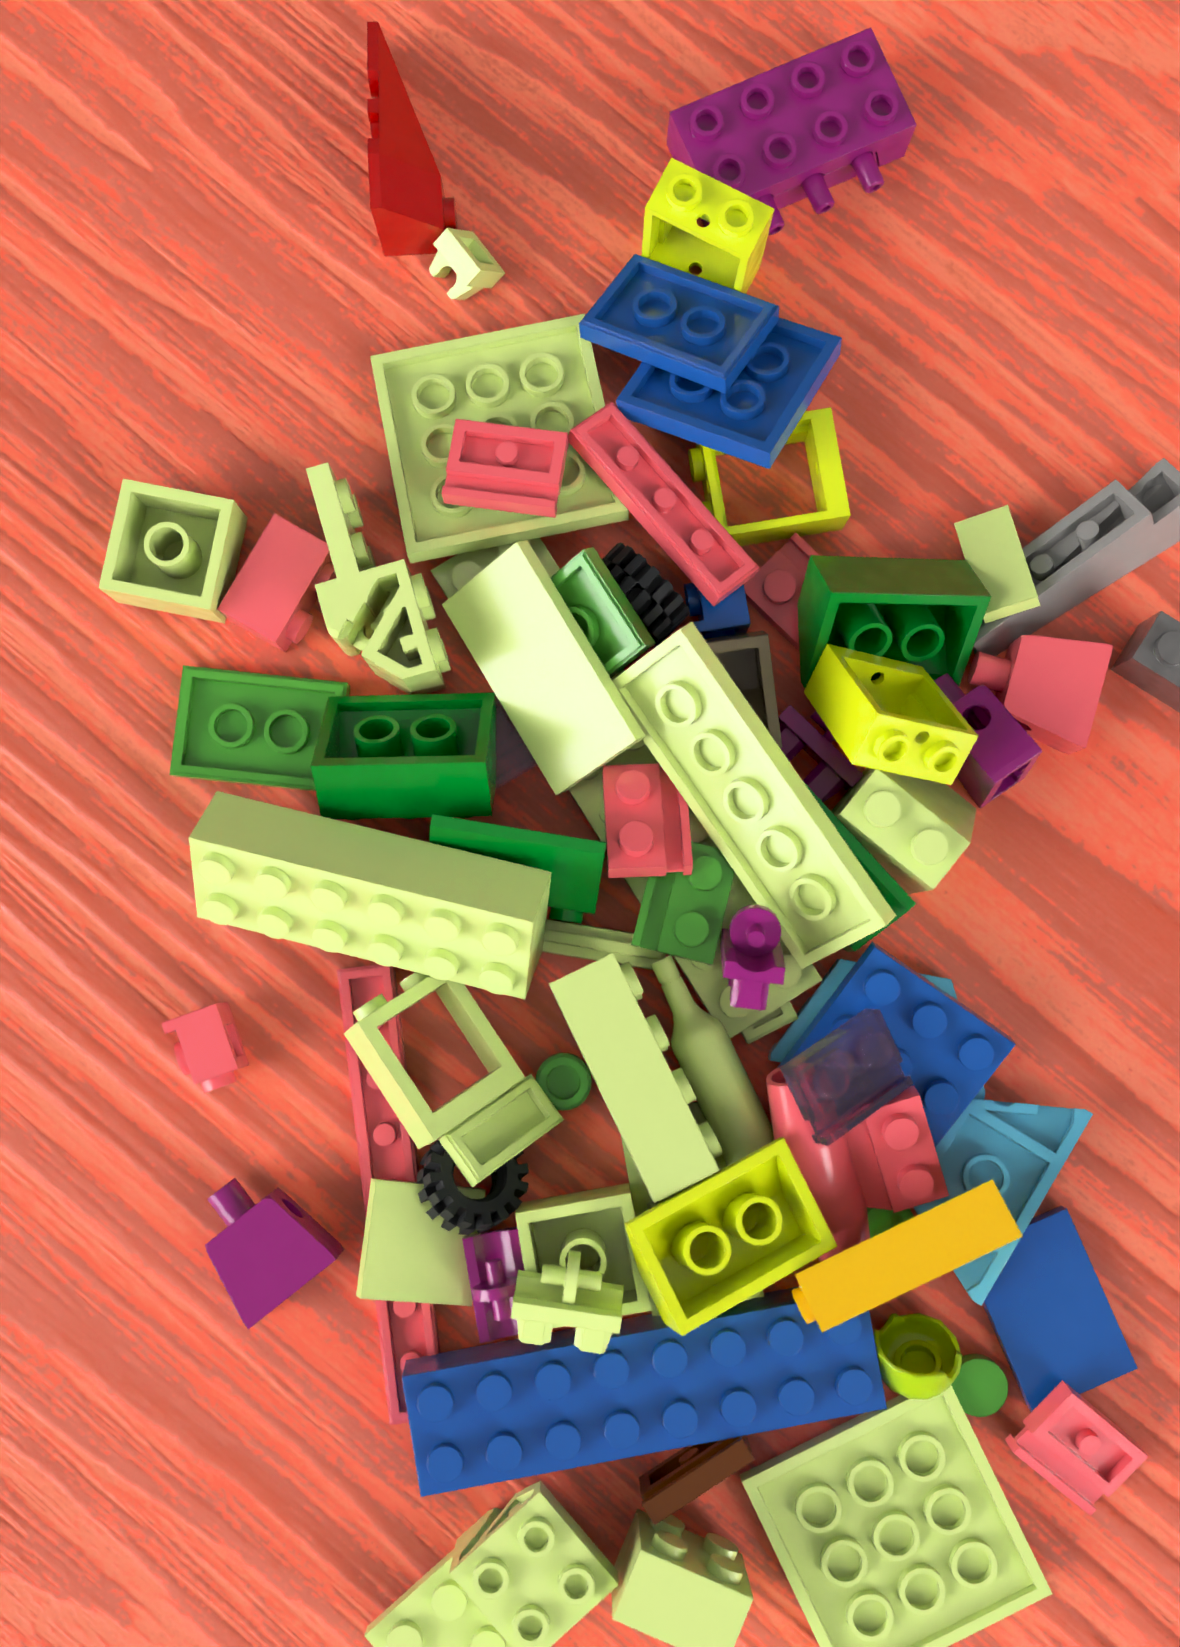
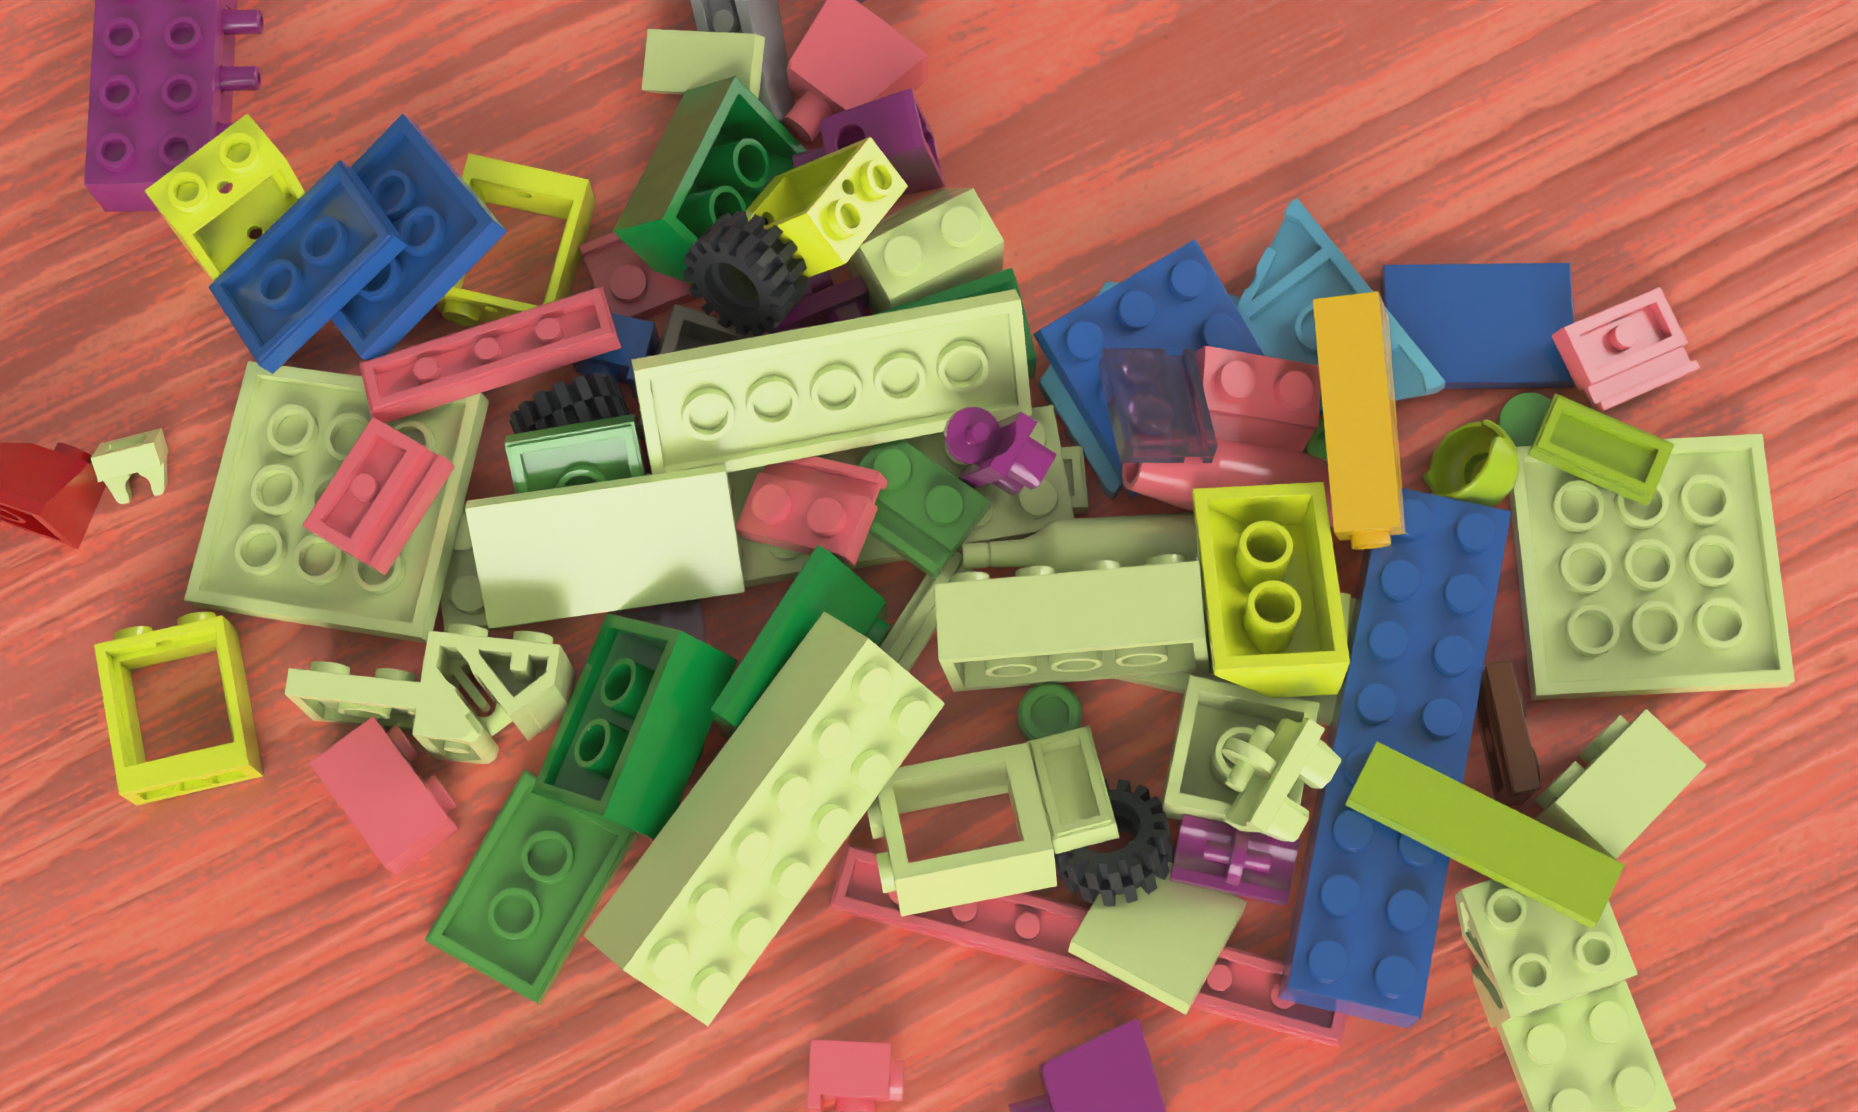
camera: 65 degrees left, 10 degrees down
yellowish green brick [99,479,248,623] -> none
none -> neon yellow window [94,612,264,805]
none -> black tyre [683,211,809,337]
none -> lime tile [1345,742,1625,929]
none -> lime tile [1528,393,1675,506]

